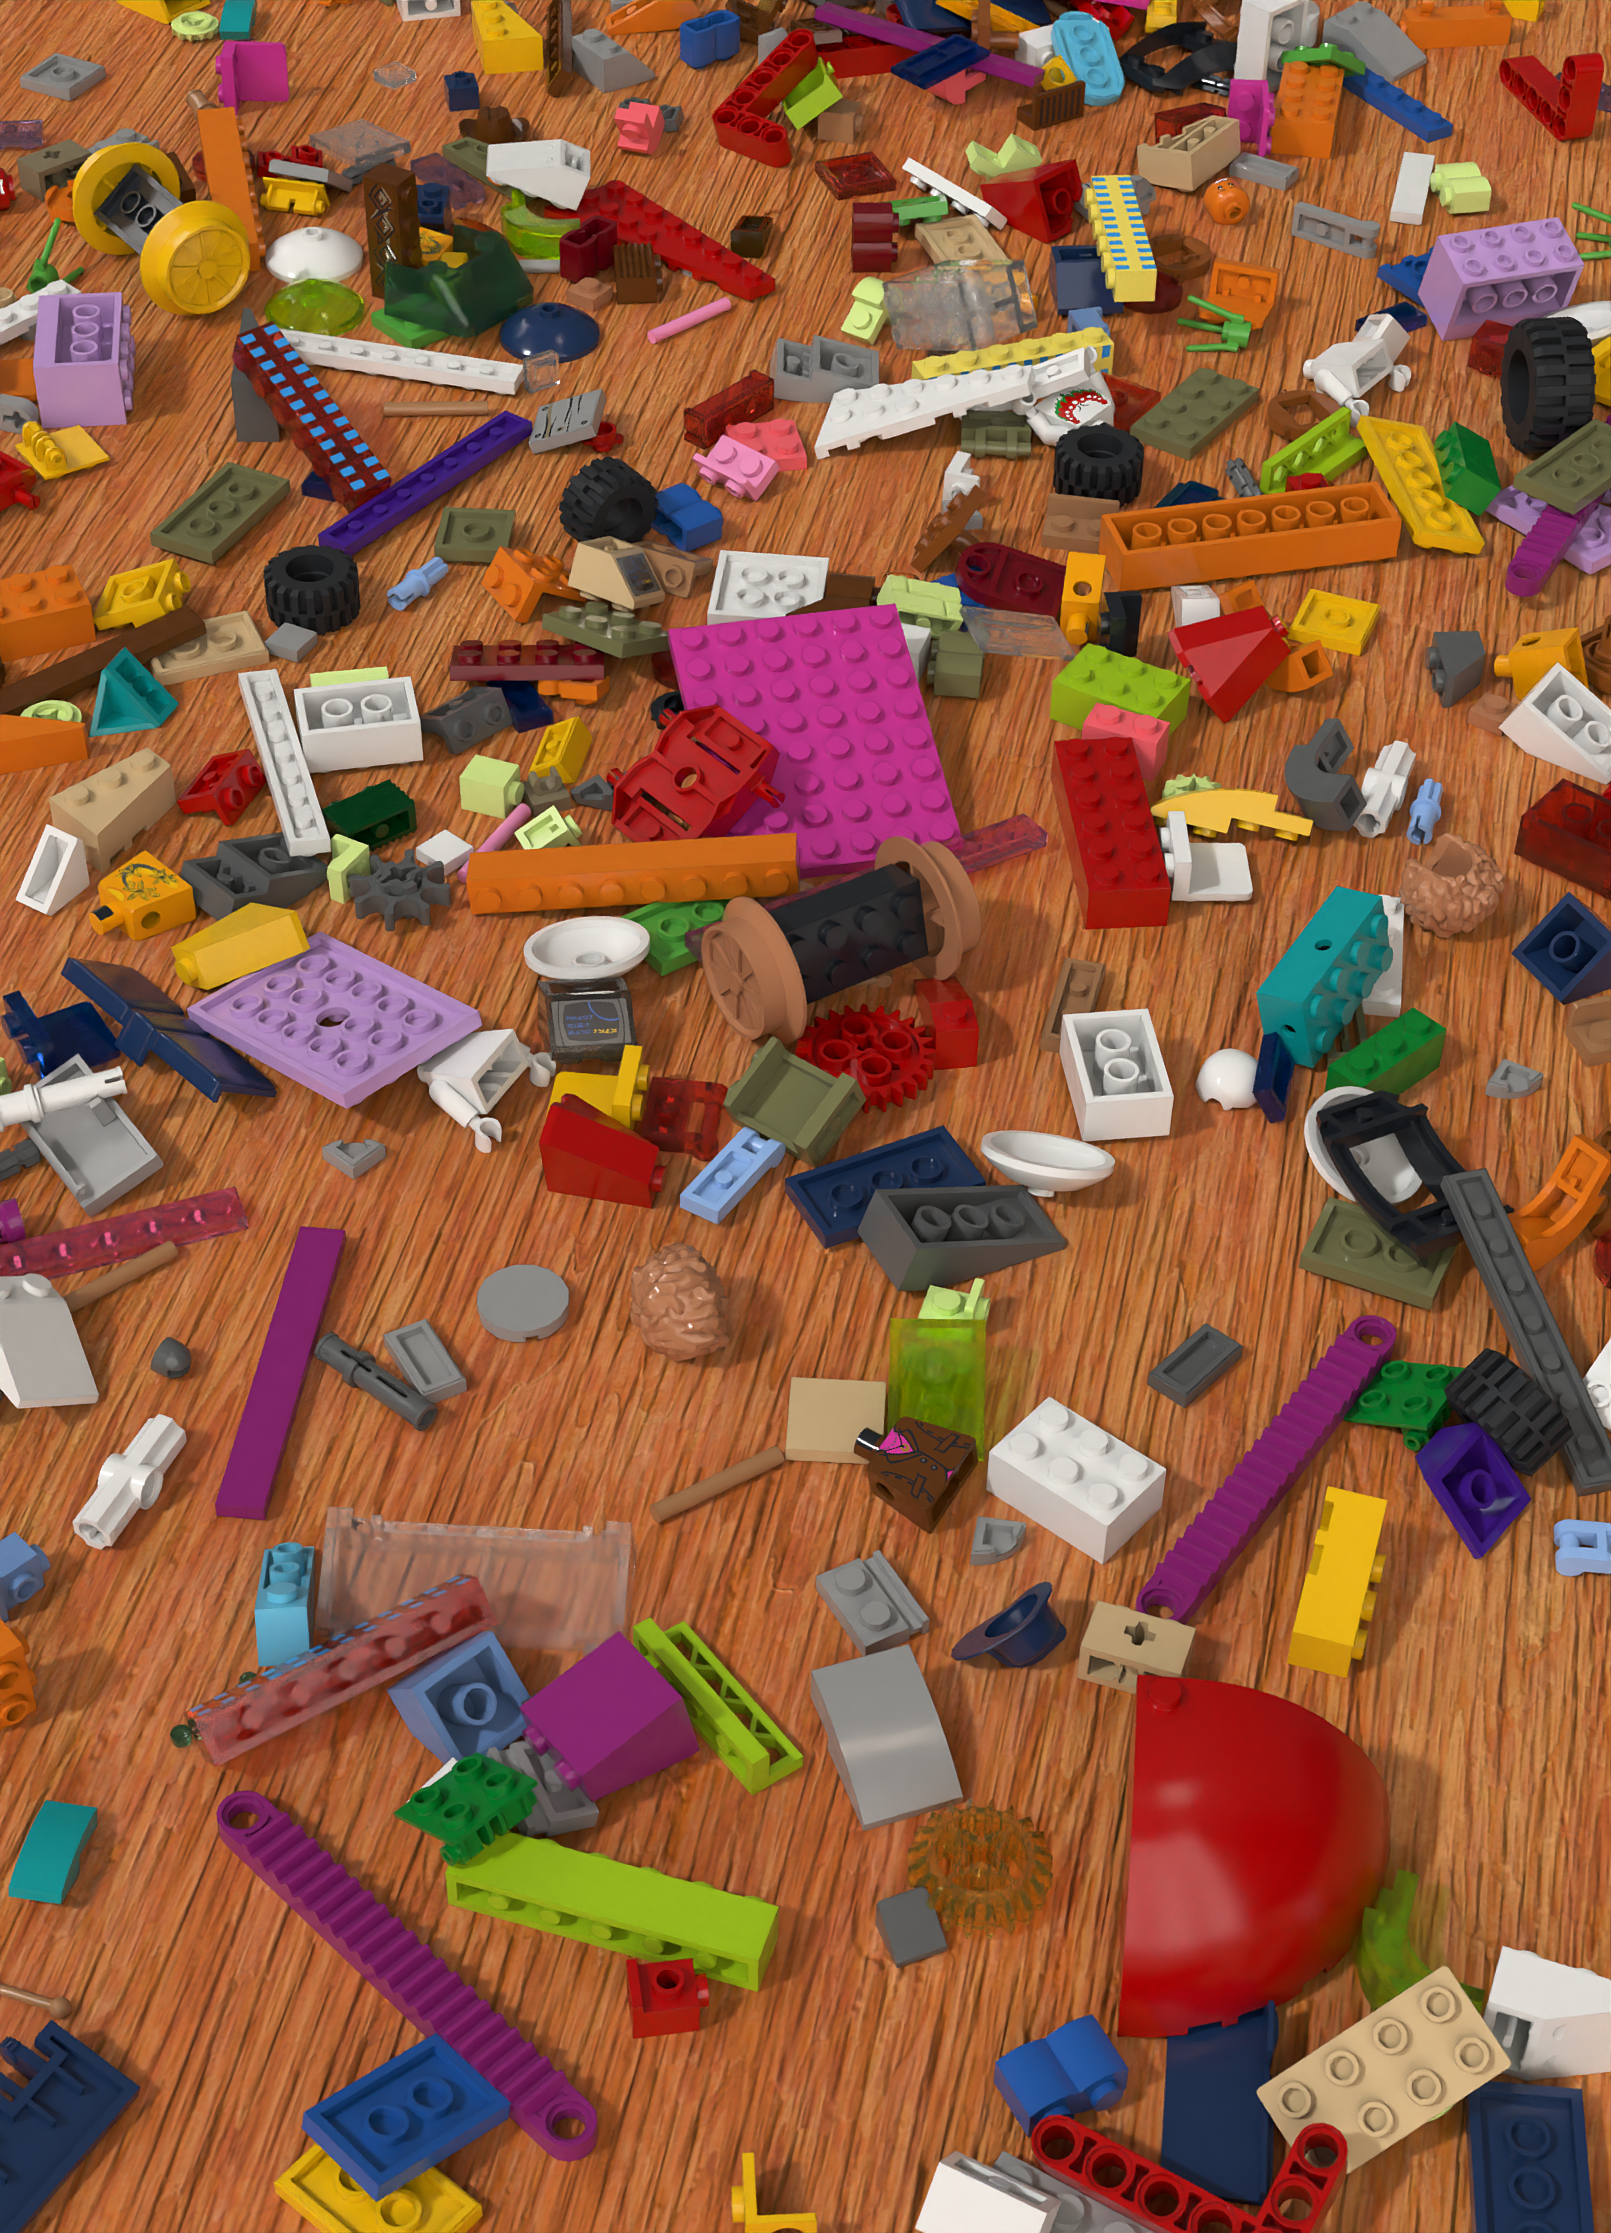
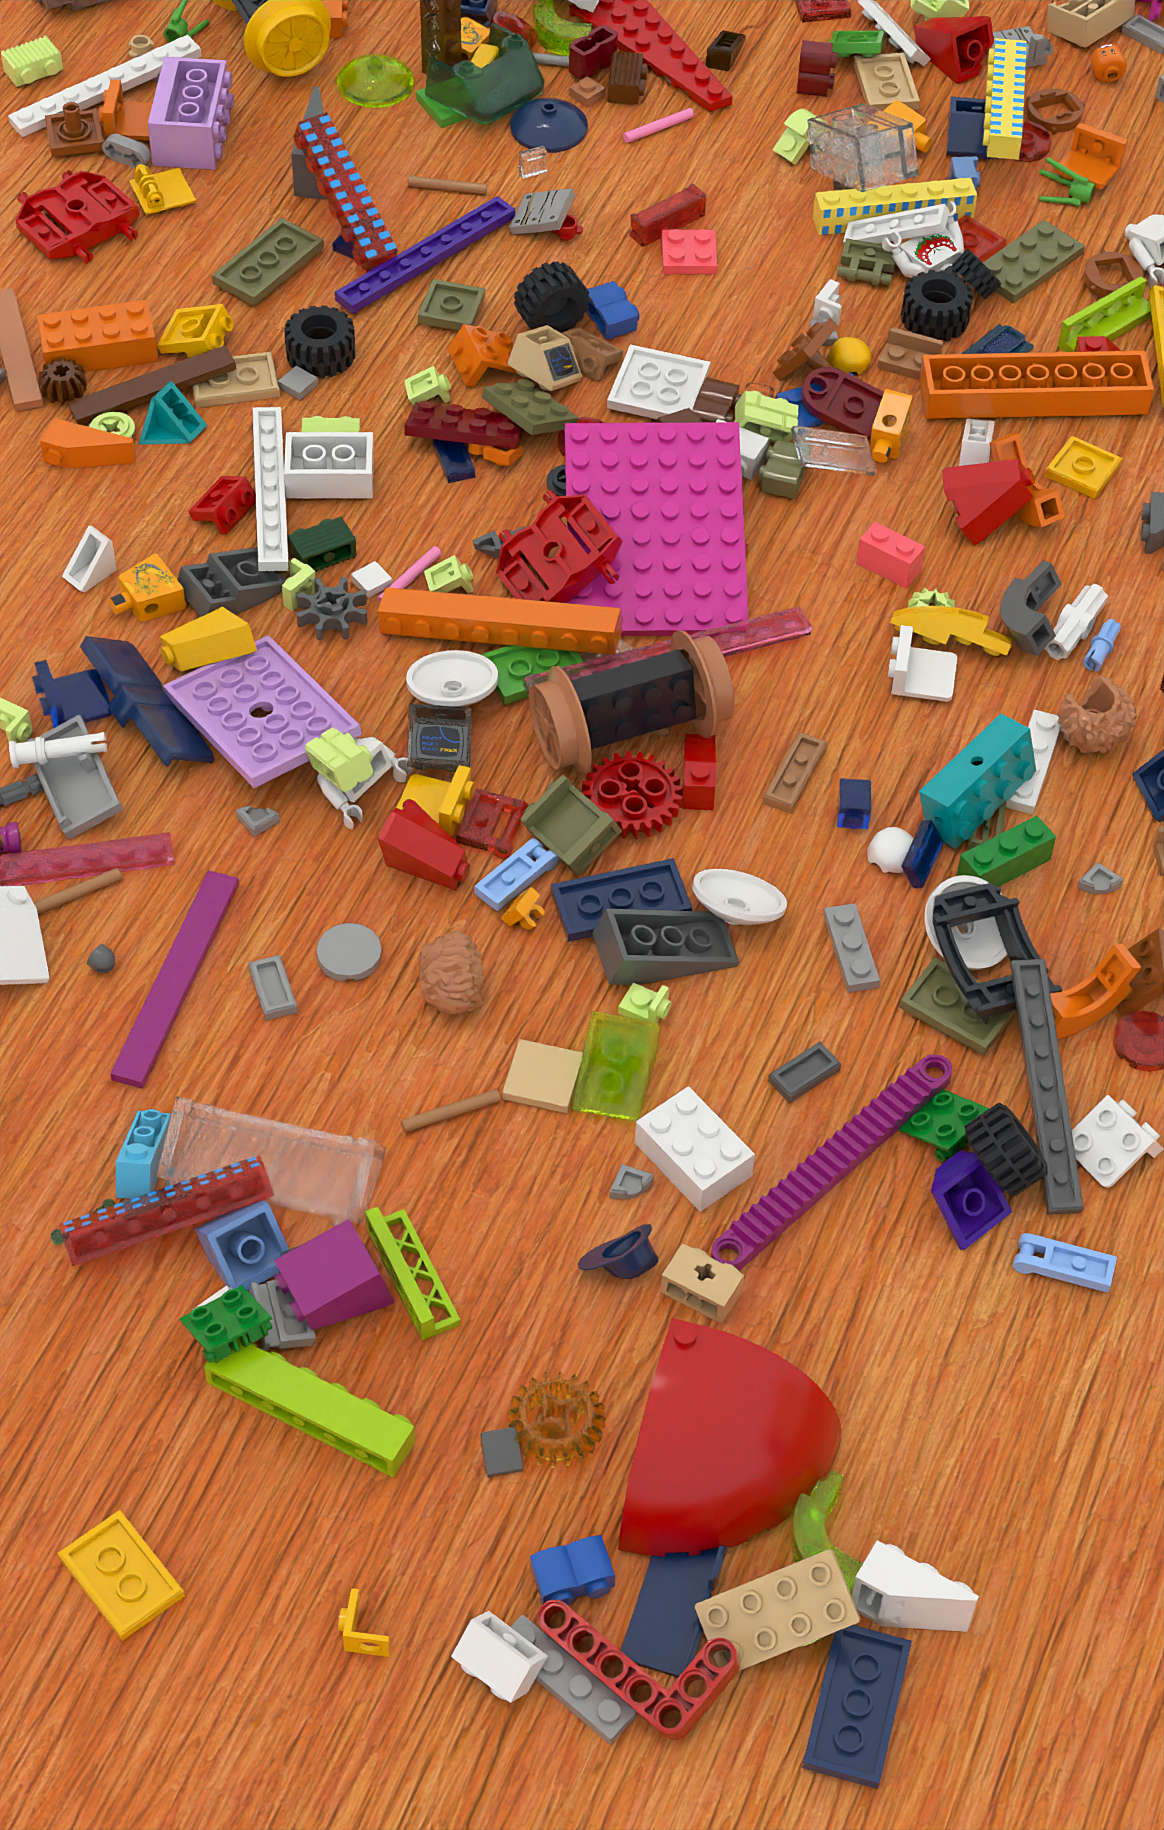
camera: 10 degrees right, 10 degrees up
tan wedge [49,748,176,873] -> none
white piece [73,1414,187,1550] -> none
magenta gear [216,1790,598,2162] -> none
white plate [263,328,525,395] -> none
white dish [265,227,363,286] -> none
blue plate [301,2033,511,2202] -> none
dark grey pin [315,1332,438,1431] -> none
light blue axle [387,557,449,610] -> none
dark grey bracket [419,686,513,754] -> none
yellowish green brick [459,755,524,819] -> none
dark tan tile [523,767,571,818] -> none
yellow slope [528,716,593,784] -> none
red brick [626,1958,709,2039] -> none
bright pink bracket [692,435,780,502] -> none
light grey slope [769,335,879,403] -> none
light grey slope [810,1644,963,1831] -> none
white wing [814,364,1036,460] -> none
light grey plate [816,1550,929,1656] -> none
reddish brown torso [854,1416,978,1534] -> none
lime brick [1050,643,1191,737] -> none
red brick [1051,737,1171,930] -> none
white brick [1059,1008,1174,1142] -> none
black bracket [1095,591,1142,657] -> none
dark grey axle [1225,458,1264,498] -> none
yellow wedge [1287,1486,1388,1678] -> none
none -> yellowish green brick [305,727,374,793]
none -> yellowish green bracket [404,366,451,406]
none -> light orange tile [500,887,545,931]
none -> light grey plate [823,903,880,993]
none -> yellow hair [827,337,871,375]
none -> clear blue brick [837,778,871,829]
none -> black tyre [952,249,1002,300]

